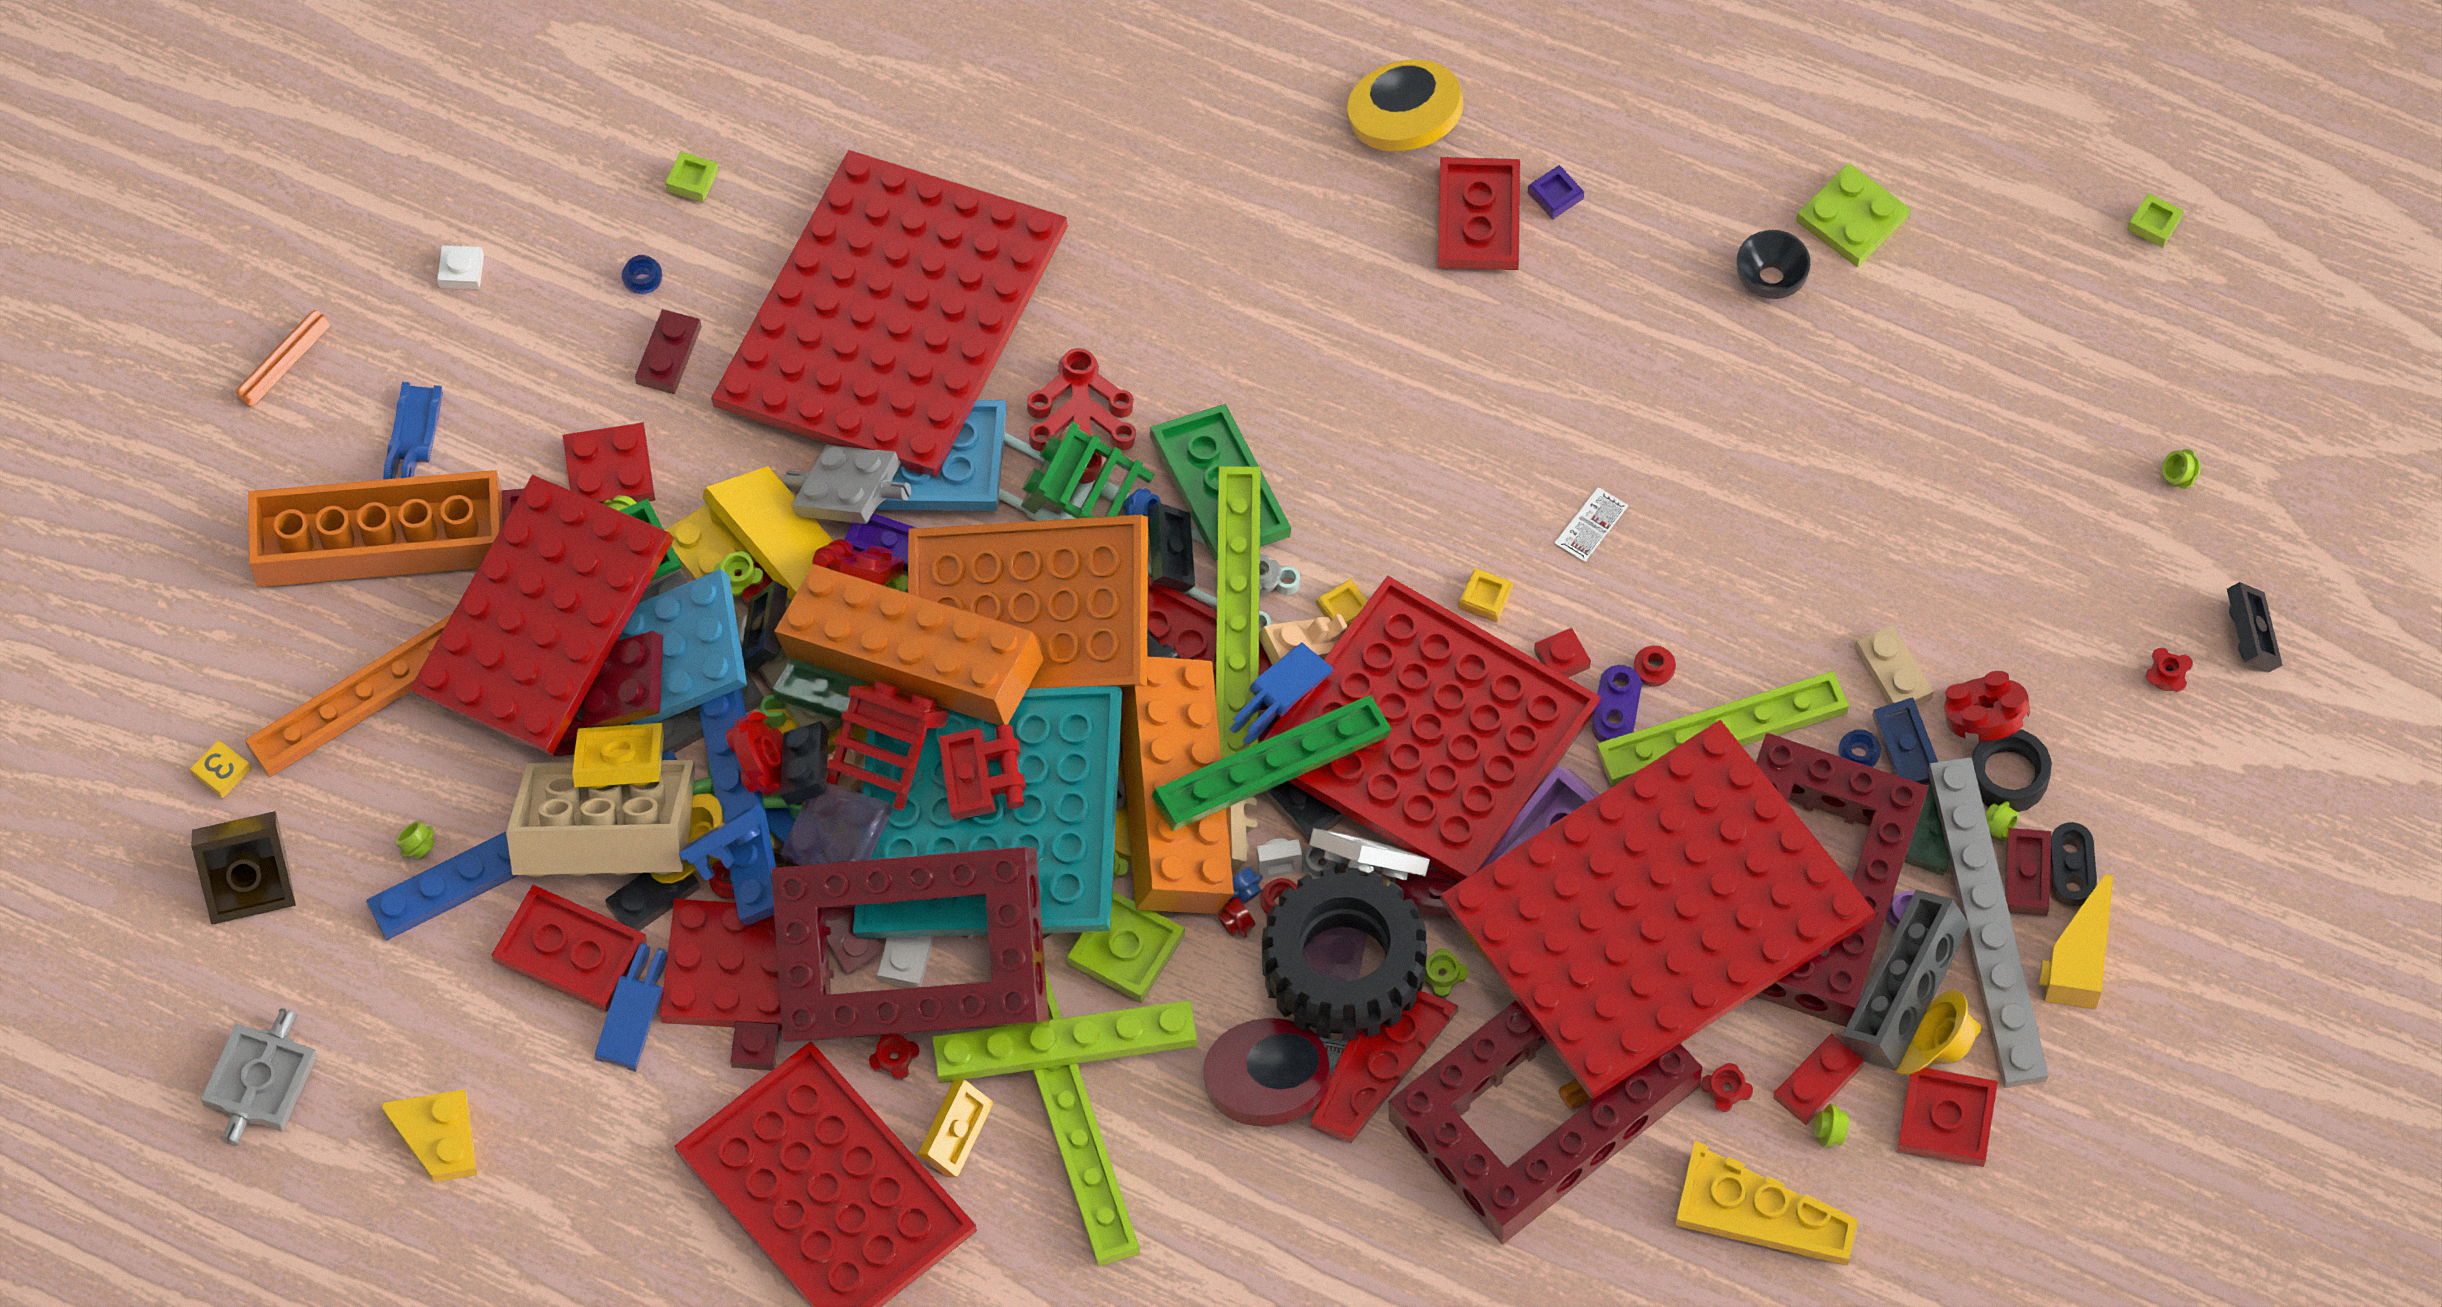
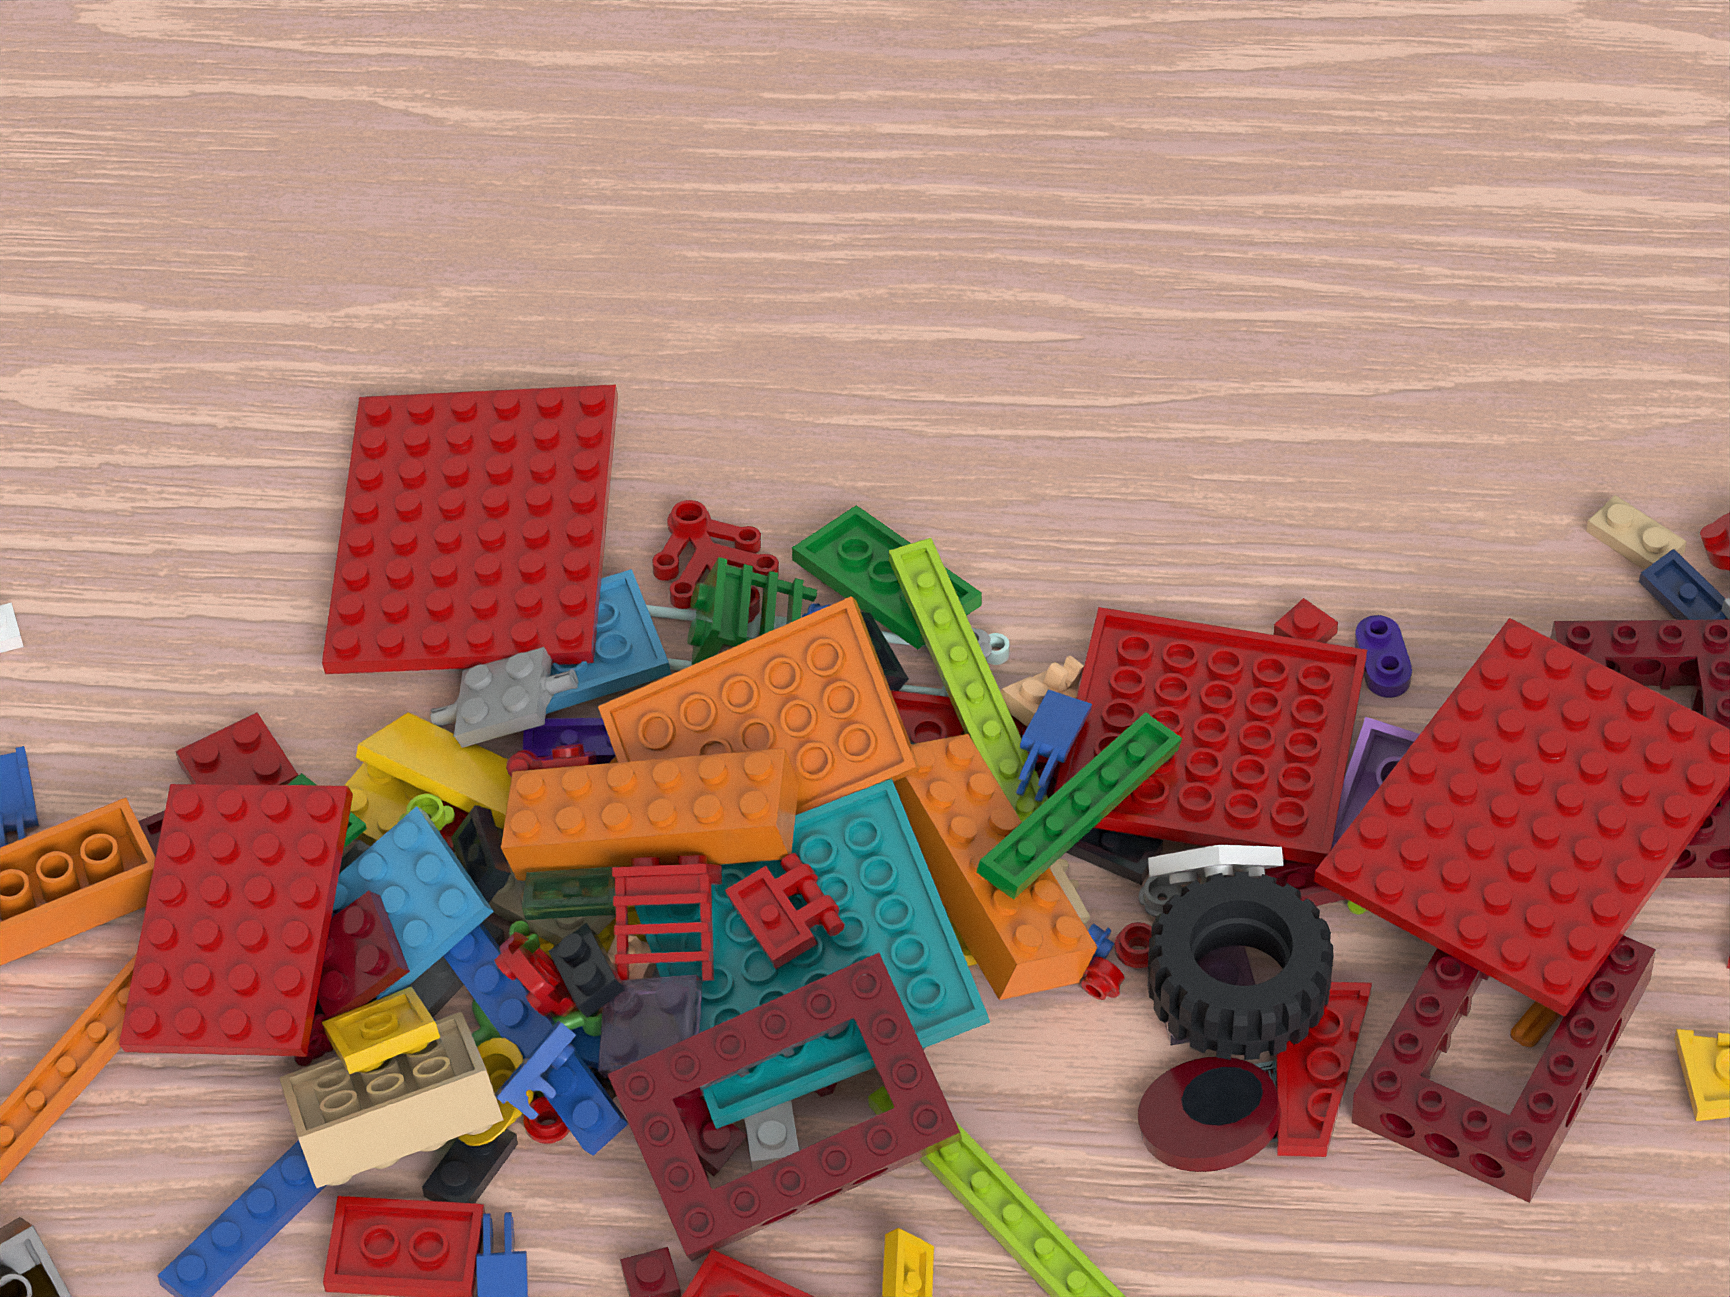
camera: 20 degrees left, 10 degrees down
lime plate [395,820,435,859] -> none
clear blue plate [622,255,663,294] -> none
dark red plate [635,309,702,394] -> none
red plate [660,899,782,1030] -> none
lime plate [665,151,719,203] -> none
red plate [869,1034,920,1080] -> none
lime plate [933,1000,1197,1083] -> none
lime plate [1067,890,1185,1003] -> none
white plate [1257,838,1302,879] -> none
yellow tile [1316,578,1368,627] -> none
yellow piece [1347,59,1464,152] -> none
lime plate [1424,948,1468,997] -> none
red plate [1438,157,1520,270] -> none
yellow tile [1459,568,1513,622] -> none
dark purple tile [1528,165,1584,220] -> none
white sticker [1555,487,1629,562] -> none
lime plate [1596,671,1849,787] -> none
red plate [1634,645,1676,687] -> none
red plate [1701,1063,1753,1112] -> none
black piece [1737,230,1811,299] -> none
lime plate [1796,163,1911,268] -> none
clear blue plate [1838,729,1881,767] -> none
lime plate [2128,193,2184,248] -> none

